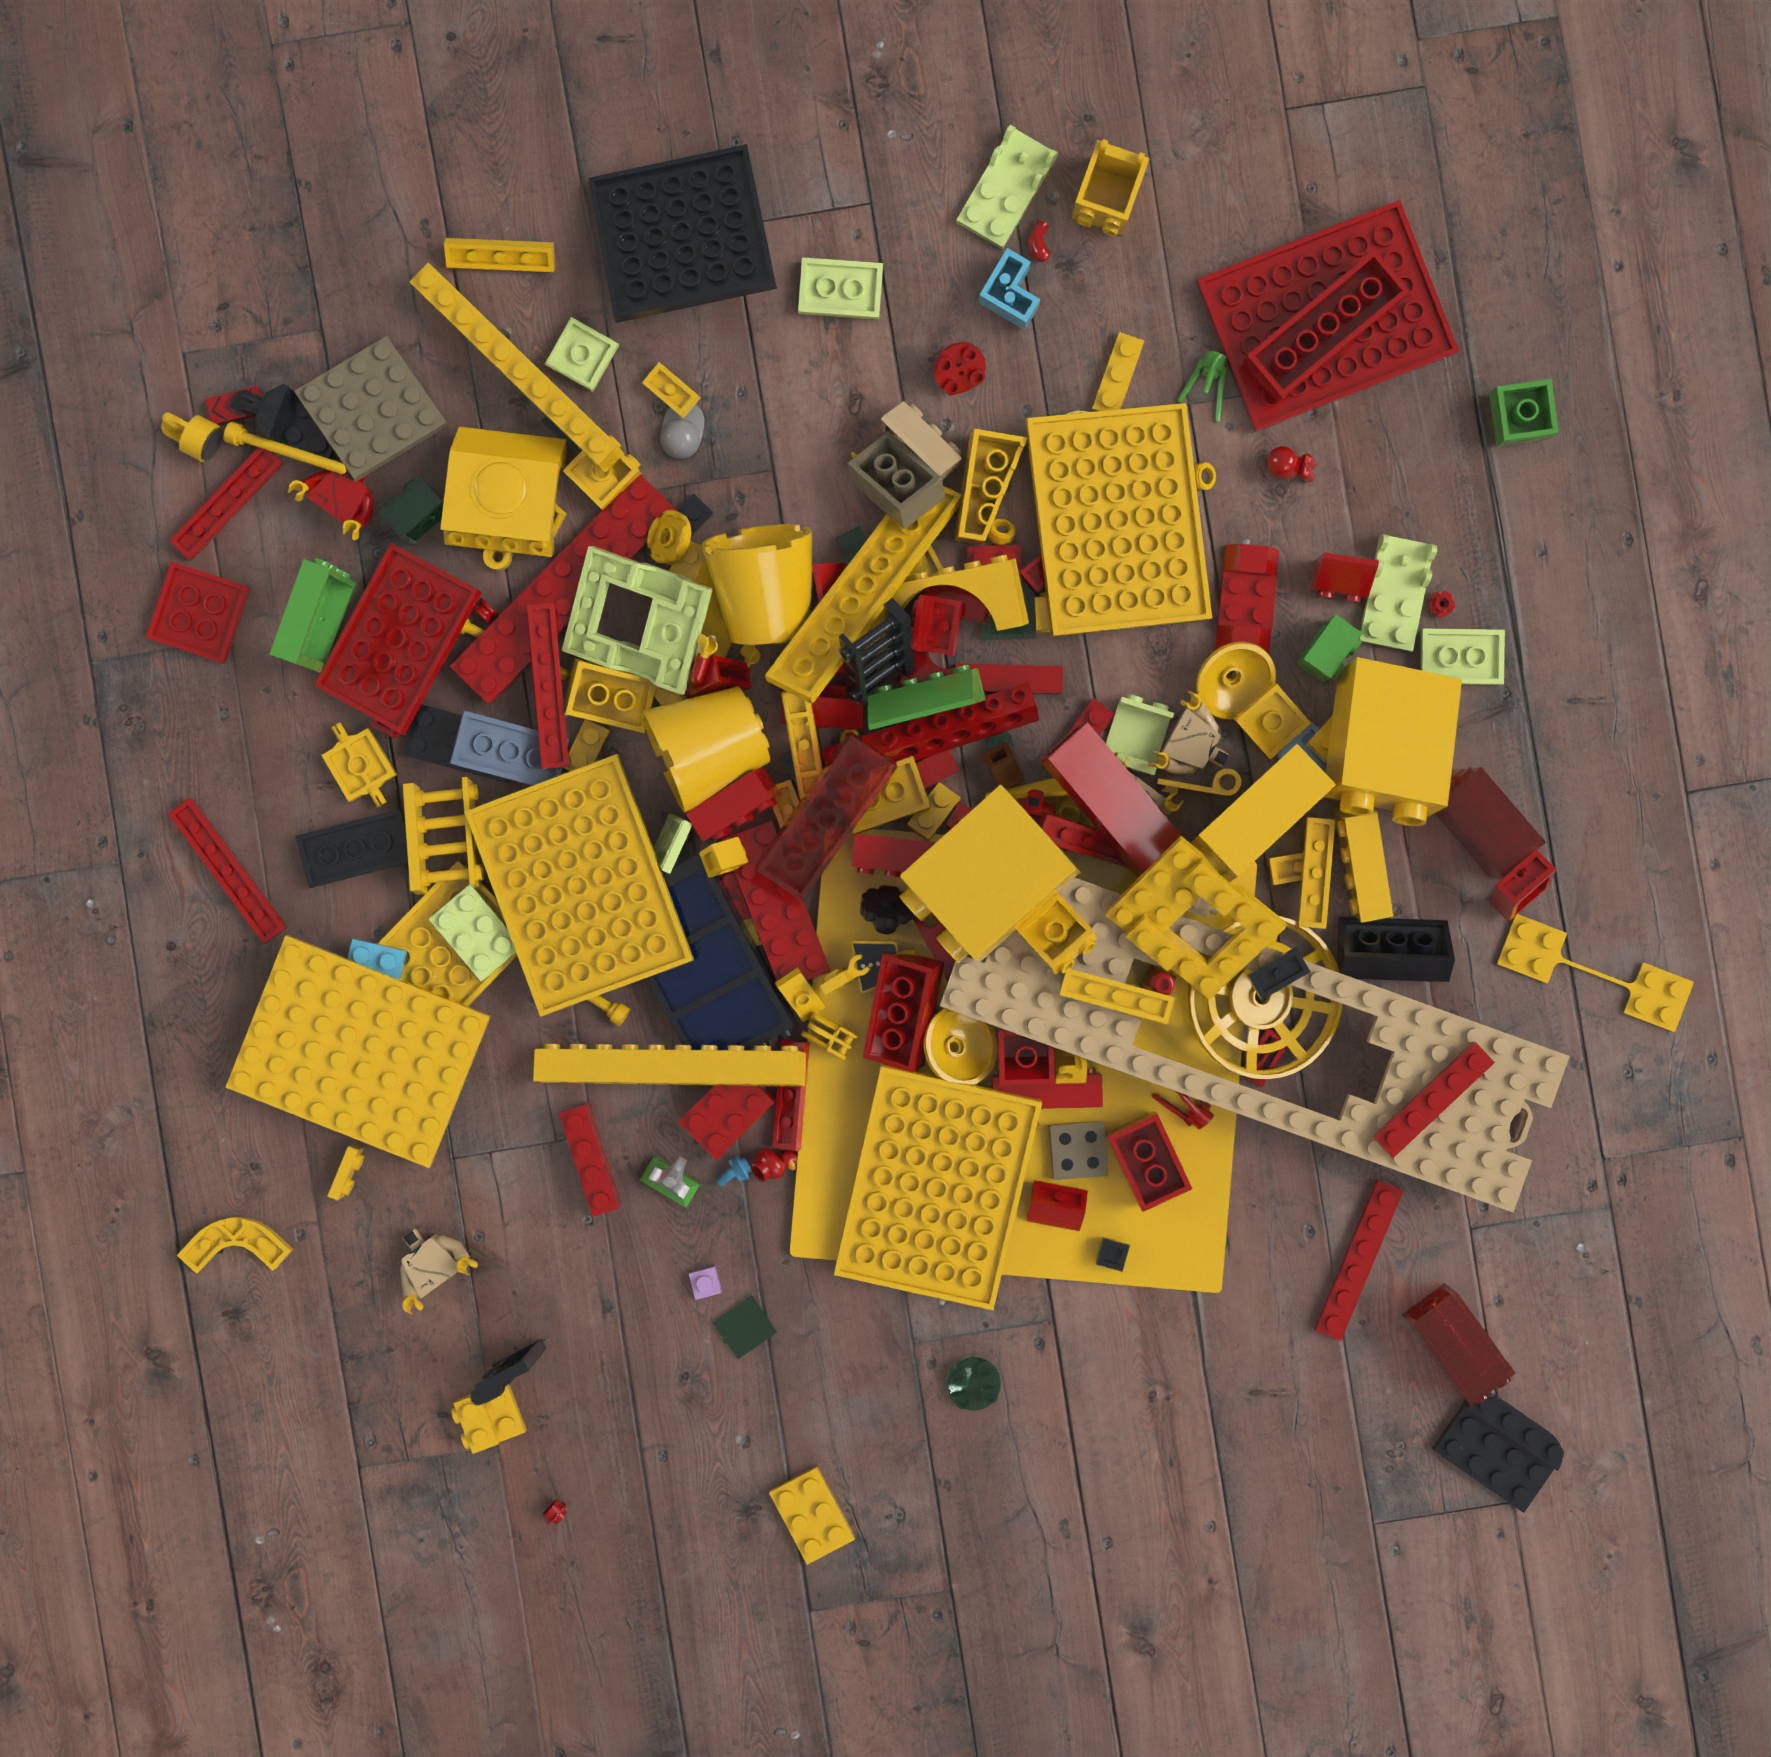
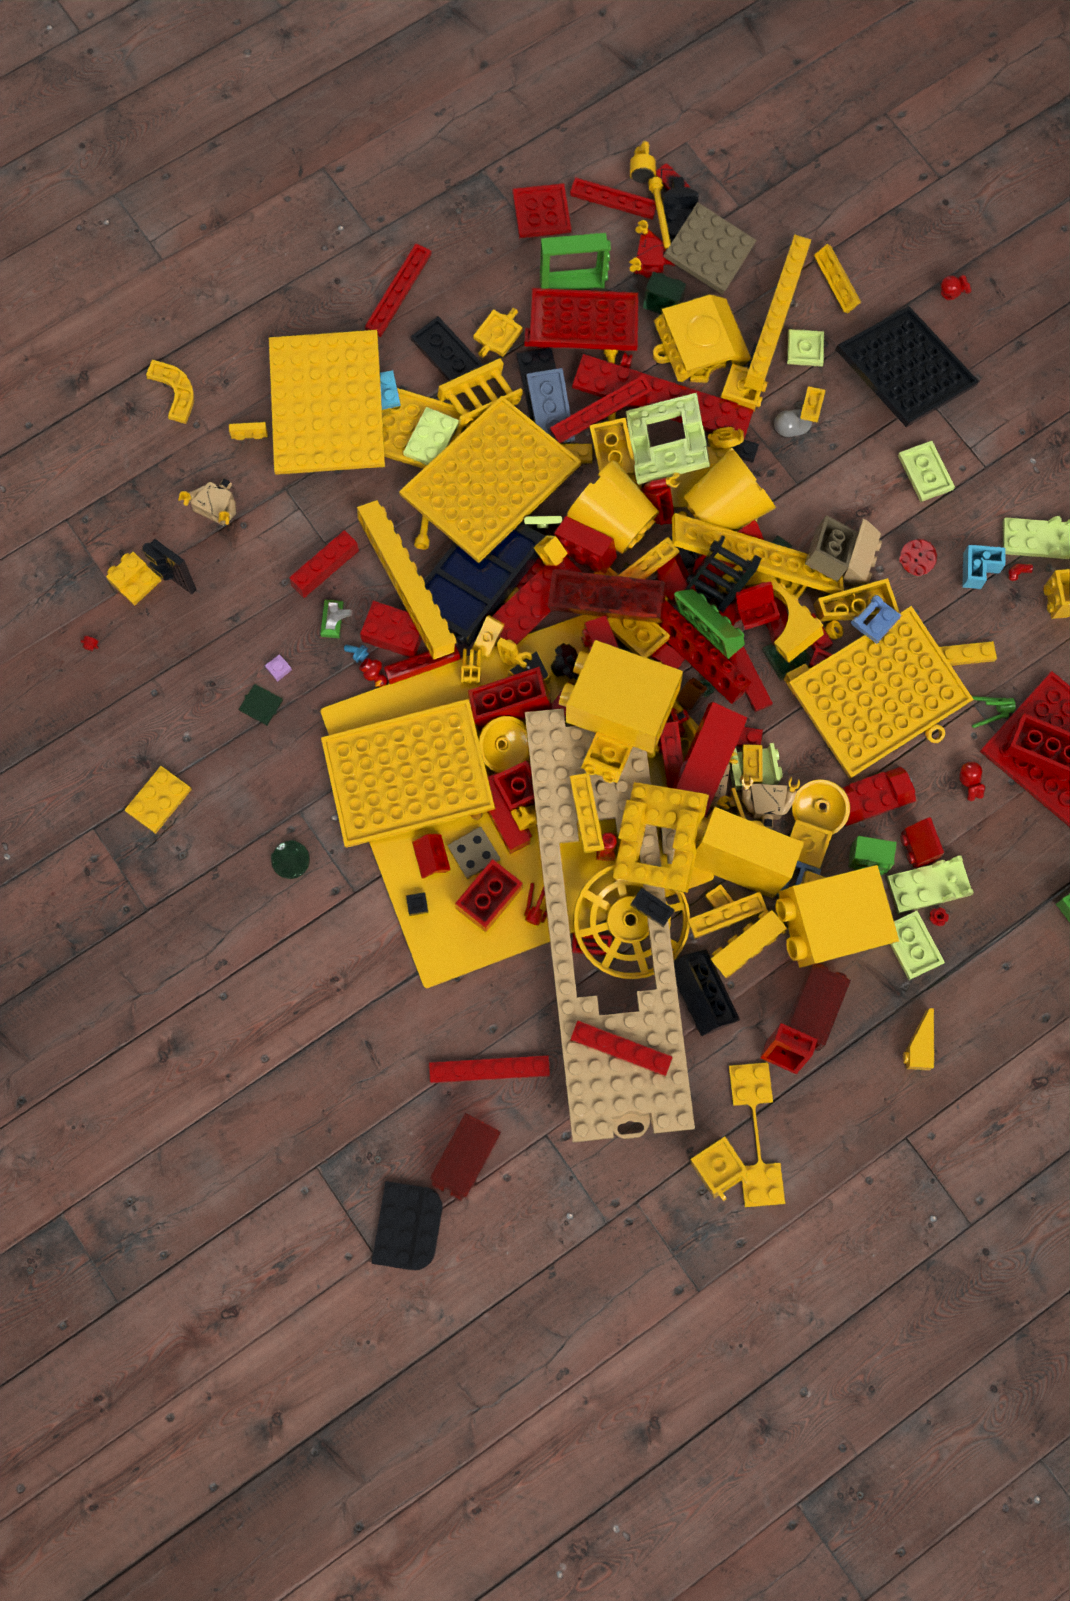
camera: 60 degrees right, 15 degrees down
none -> yellow container [691,1137,751,1201]
none -> yellow plate [742,745,763,784]
none -> medium blue plate [851,595,901,644]
none -> yellow slope [903,1008,934,1070]
none -> red piece [941,275,972,300]

